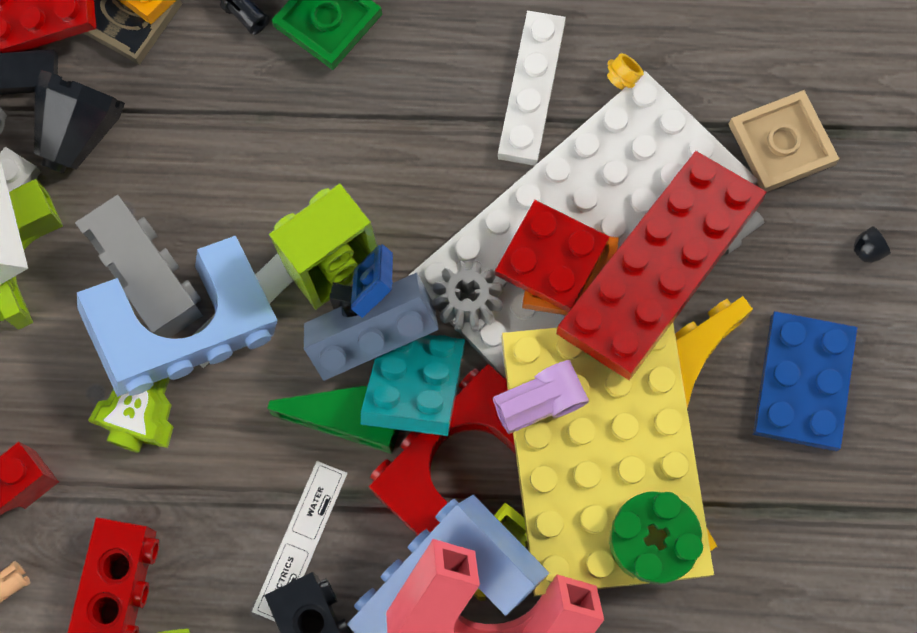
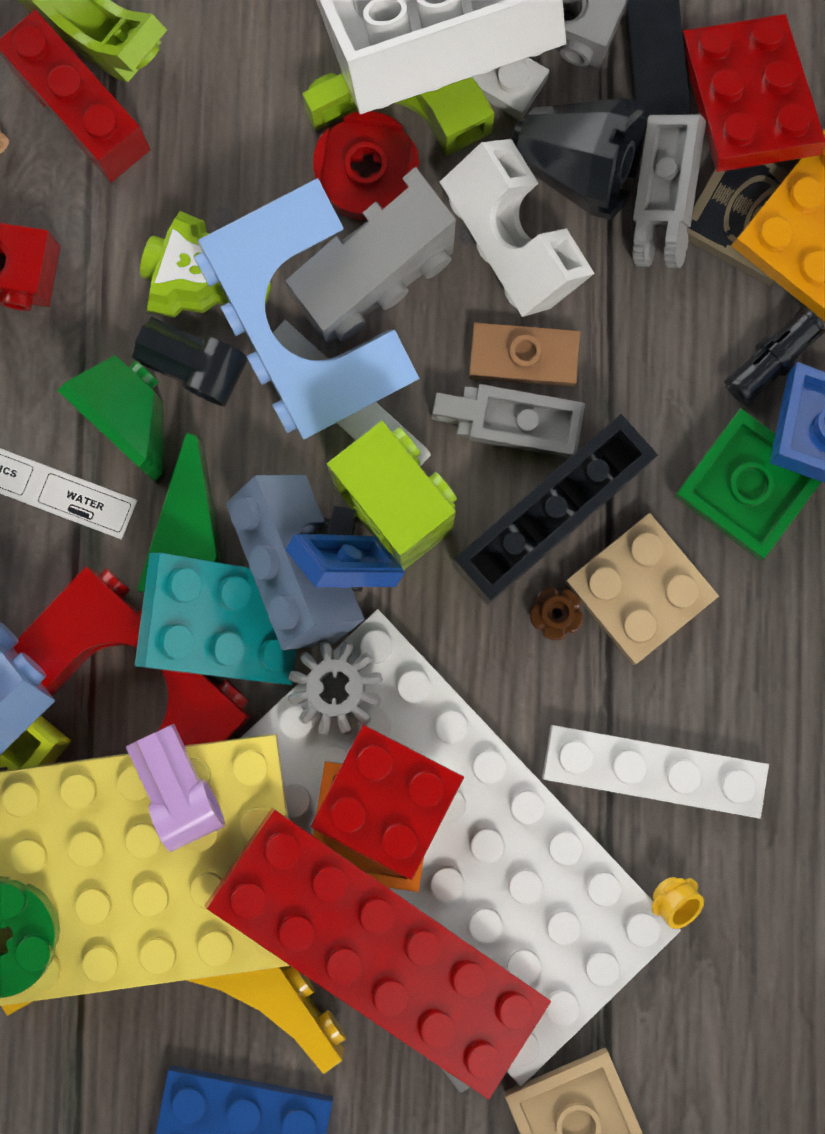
camera: 85 degrees right, 10 degrees up
none -> green slope [57,355,165,484]
none -> black piece [132,316,248,407]
none -> red plate [313,111,419,221]
none -> light grey hinge [431,384,585,458]
none -> white arch [440,139,595,317]
none -> black brick [452,414,658,606]
none -> medium nougat plate [469,322,580,387]
none -> reddish brown plate [530,587,584,641]
none -> tan plate [565,513,719,665]
none -> light grey hinge [632,115,706,268]

